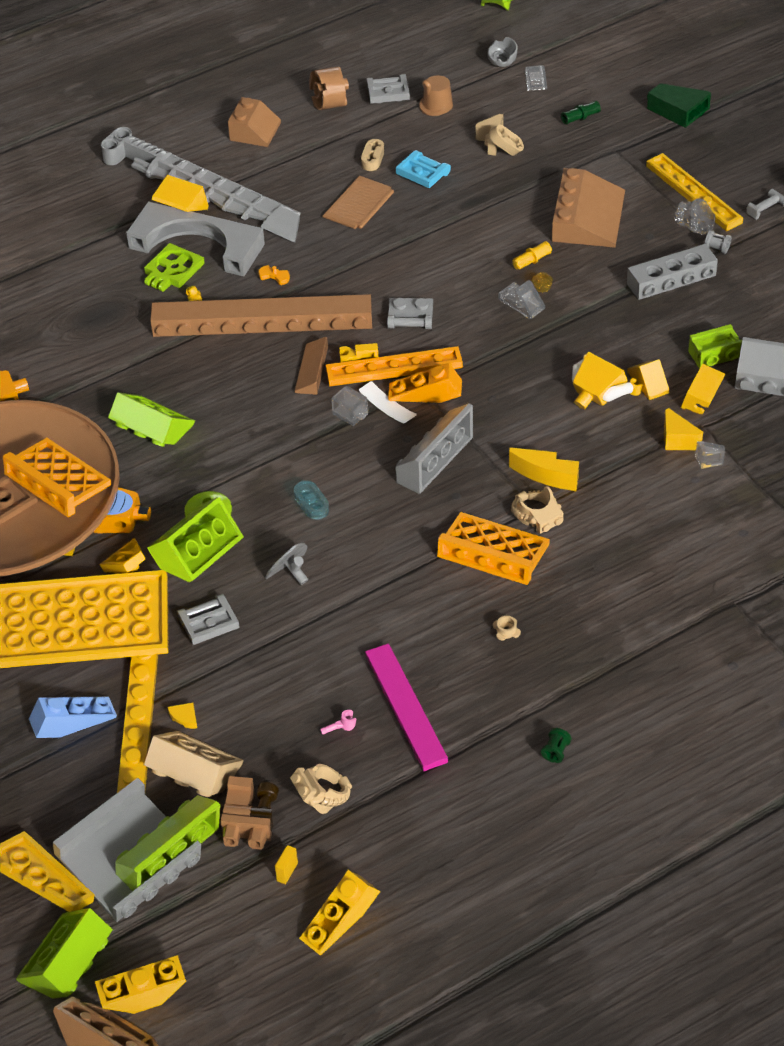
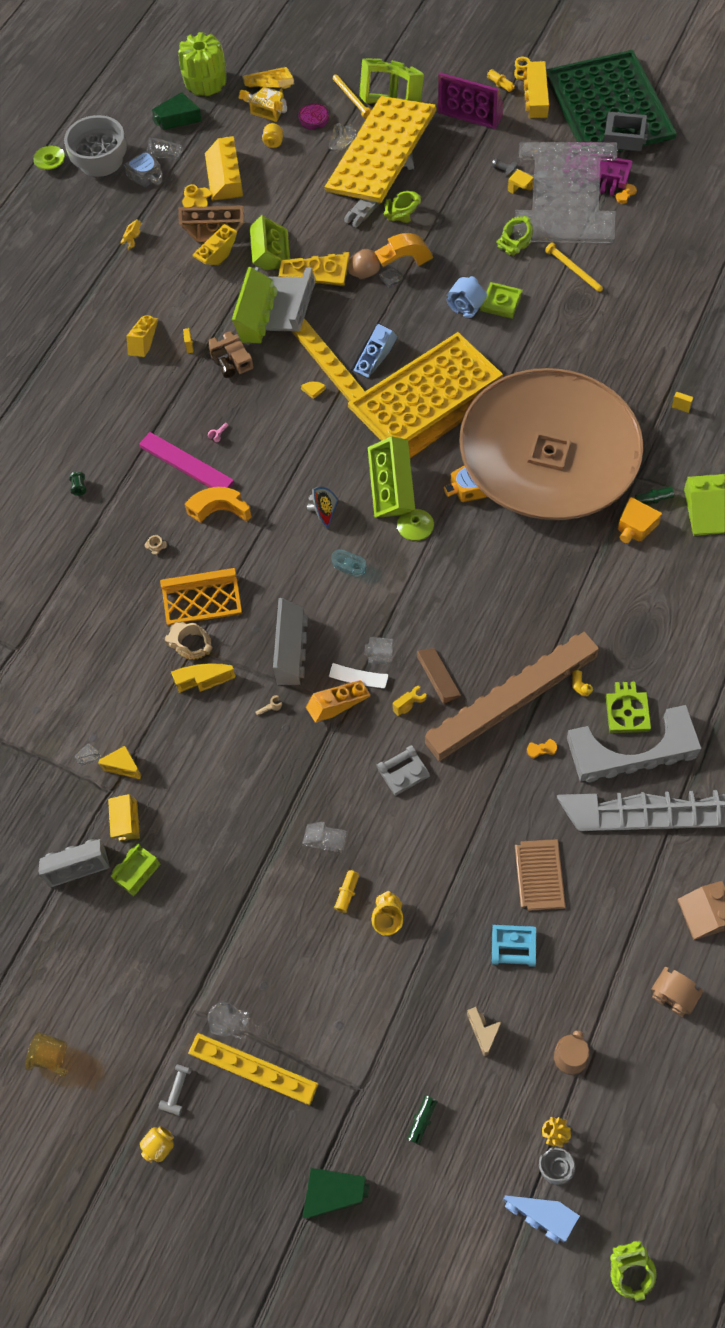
camera: 150 degrees right, 15 degrees up
light orange fence [3,438,111,517] -> none
yellow wing [99,539,145,574] -> none
lime slope [108,392,195,447] -> none
tan slope [144,731,243,797] -> none
yellow slope [152,175,209,212] -> none
light grey plate [177,594,239,645] -> none
tan piece [290,764,352,814] -> none
light orange plate [326,346,463,387] -> none
tan beam [361,139,384,171] -> none
light grey plate [366,74,410,104] -> none
tan beam [489,125,524,156] -> none
clear slope [525,65,547,90] -> none
clear yellow plate [531,272,553,292] -> none
medium nougat slope [552,168,625,248] -> none
yellow torso [572,352,643,410] -> none
light grey brick [627,244,718,300] -> none
yellow slope [627,359,669,400] -> none
light grey bush [704,230,732,254] -> none
none -> light orange arch [184,487,252,523]
none -> tan hand [256,695,282,716]
none -> yellow hair [371,891,403,936]
none -> light blue slope [503,1196,579,1244]
none -> yellow gear [542,1117,571,1148]

